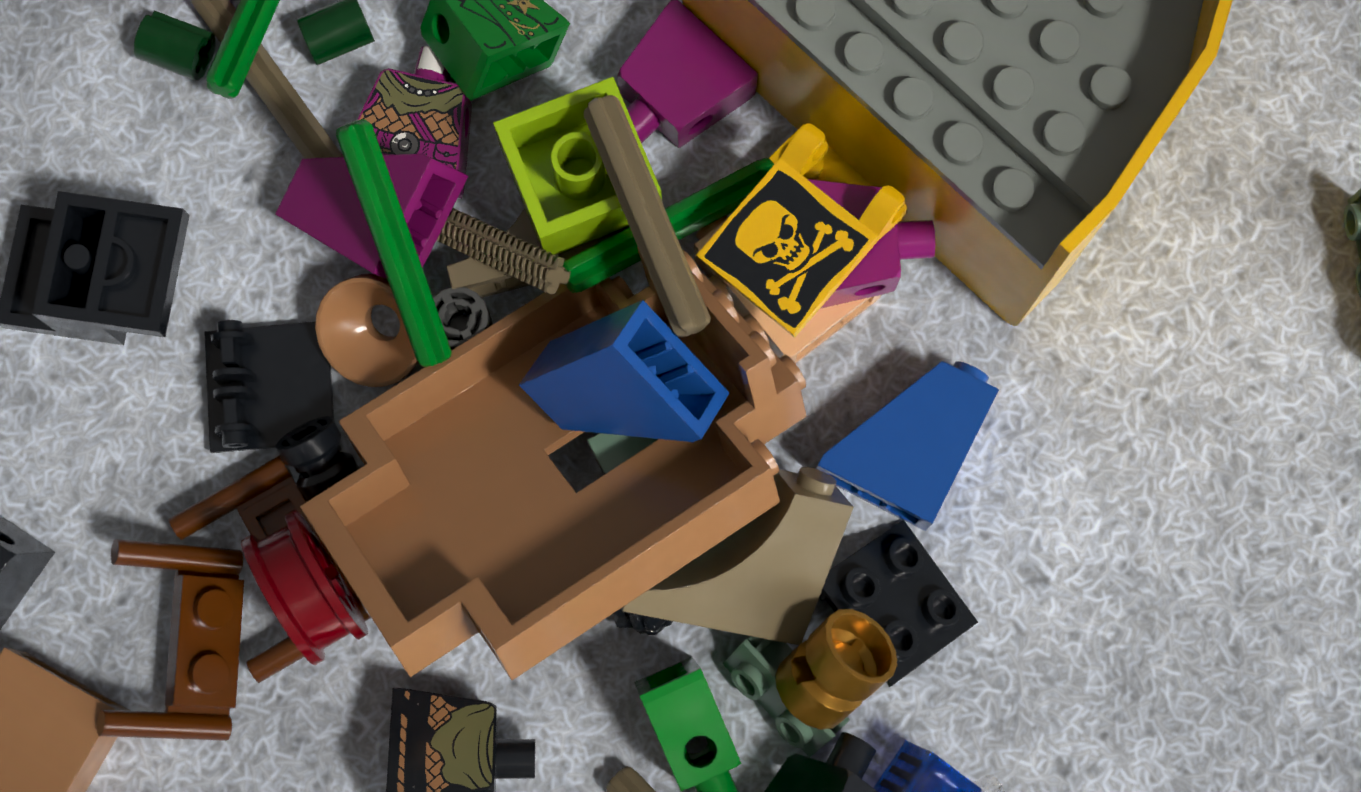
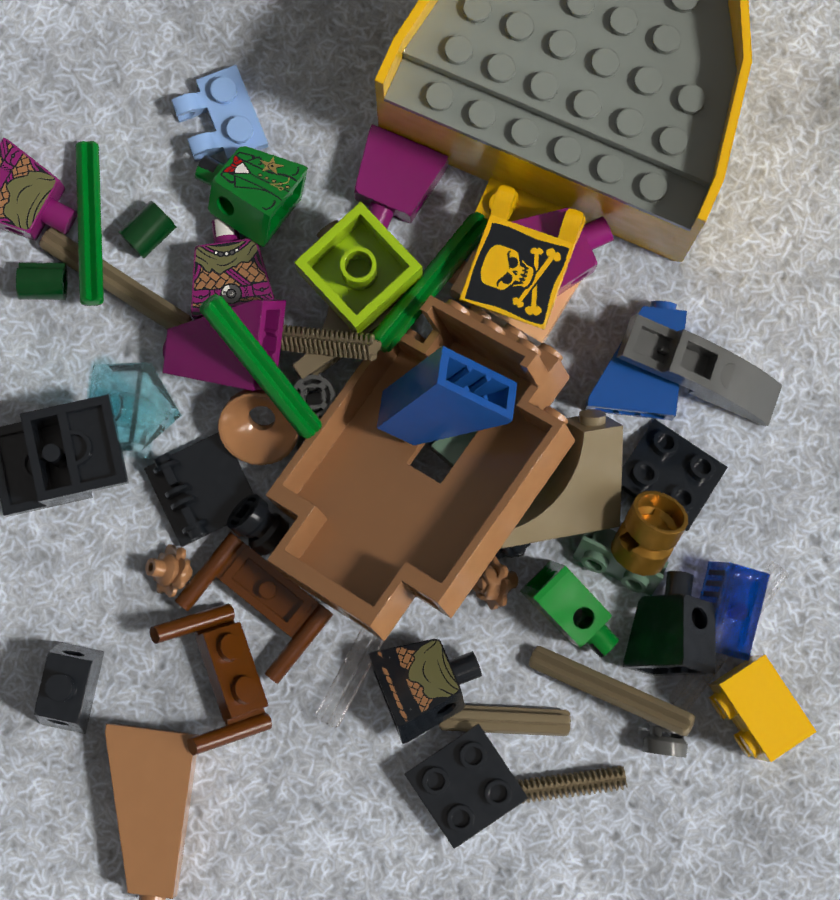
camera: 20 degrees left, 5 degrees up
dark red wheel [241,509,368,665] -> none
dark tan axle [583,95,711,337] -> none
none -> clear light blue slope [89,362,182,459]
none -> medium nougat plant [145,544,193,597]
none -> clear axle [316,627,384,728]
none -> medium nougat plant [472,556,518,610]
none -> dark grey slope [617,314,782,426]

